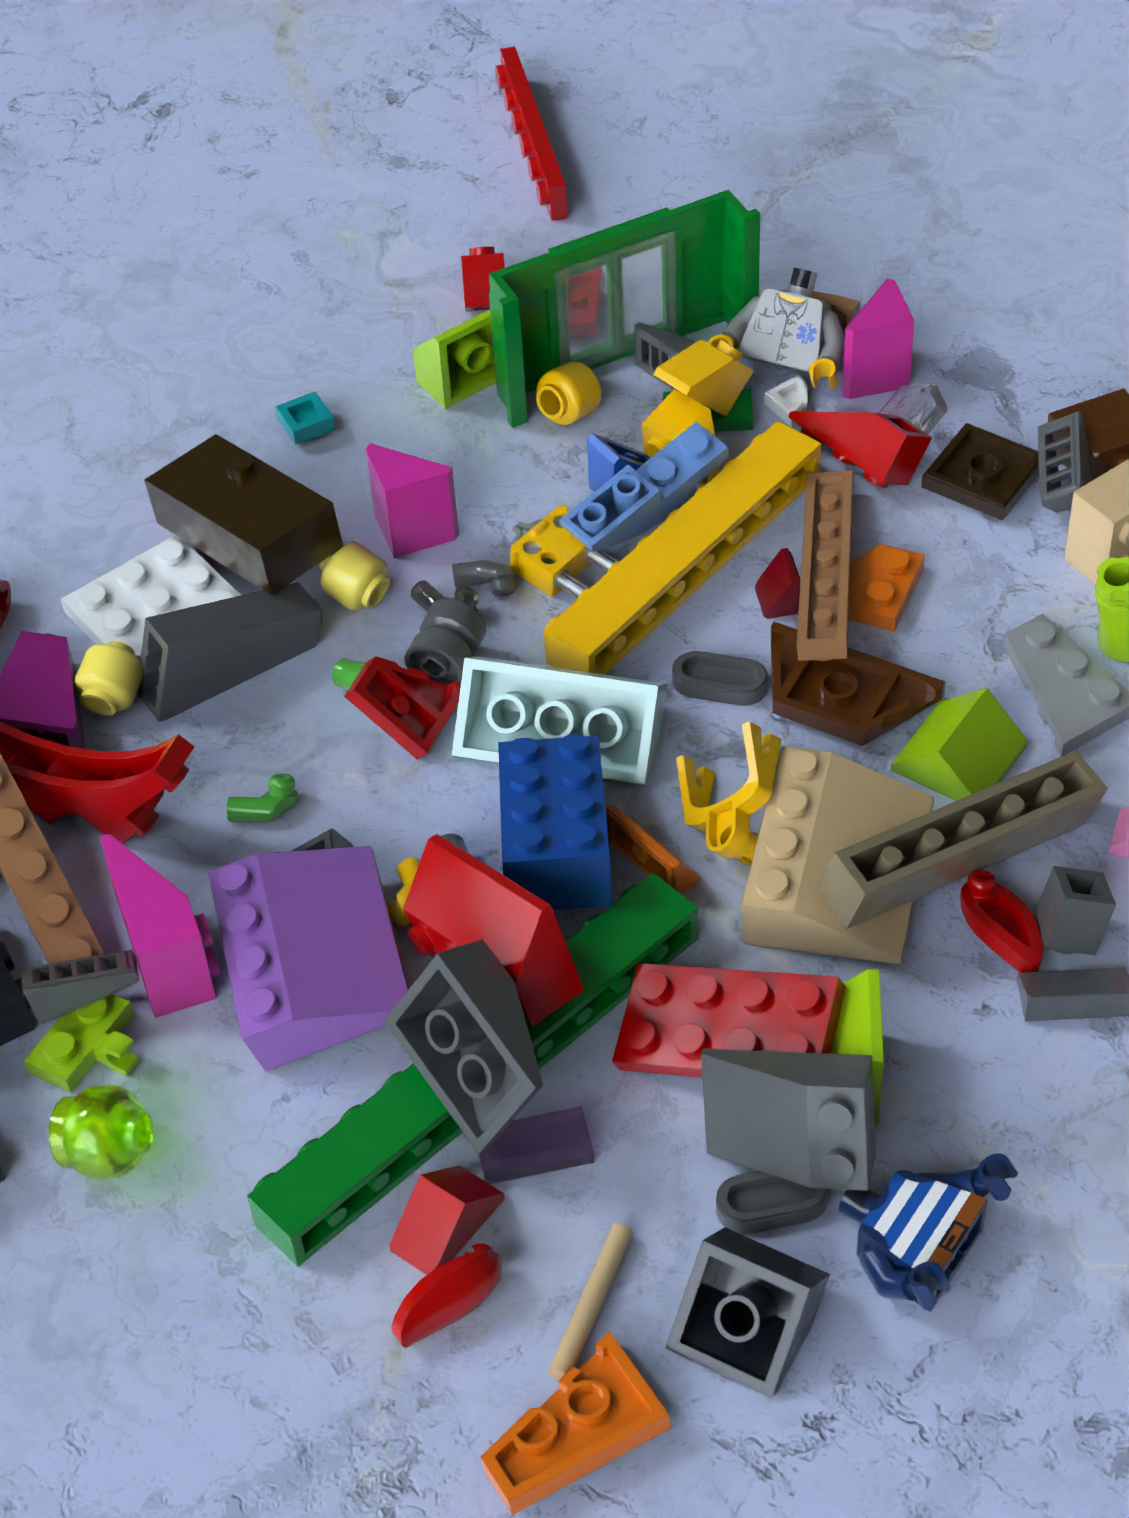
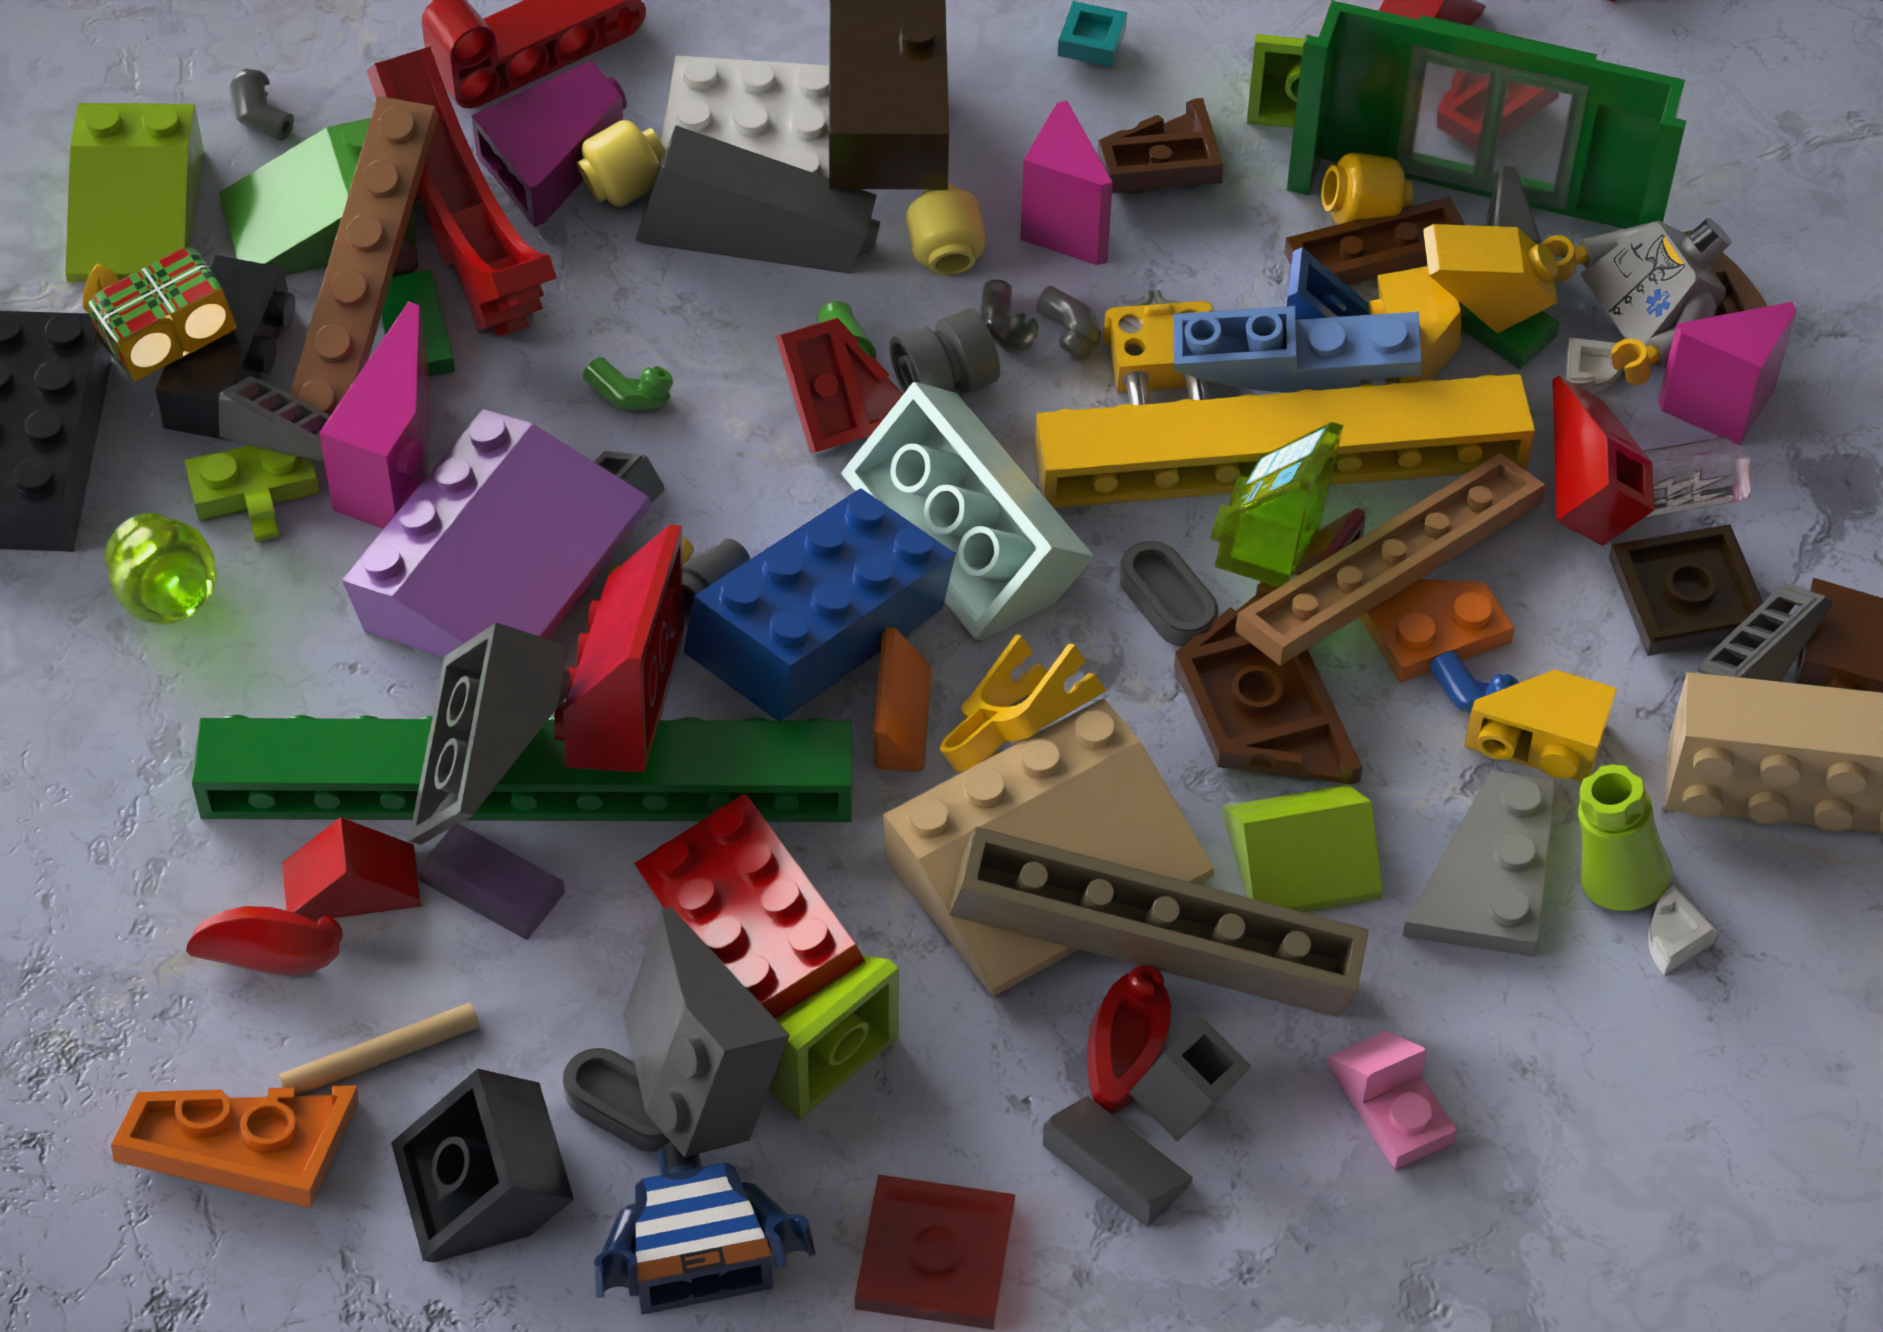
camera: 40 degrees right, 5 degrees up
none -> green tile [381,269,455,376]
none -> clear red tile [855,1174,1015,1330]
none -> reddish brown wing [1098,98,1223,193]
none -> clear neon green slope [1211,422,1344,587]
none -> reddish brown plate [1284,196,1465,285]
none -> blue arm [1430,651,1519,713]
none -> yellow slope [1464,669,1617,782]

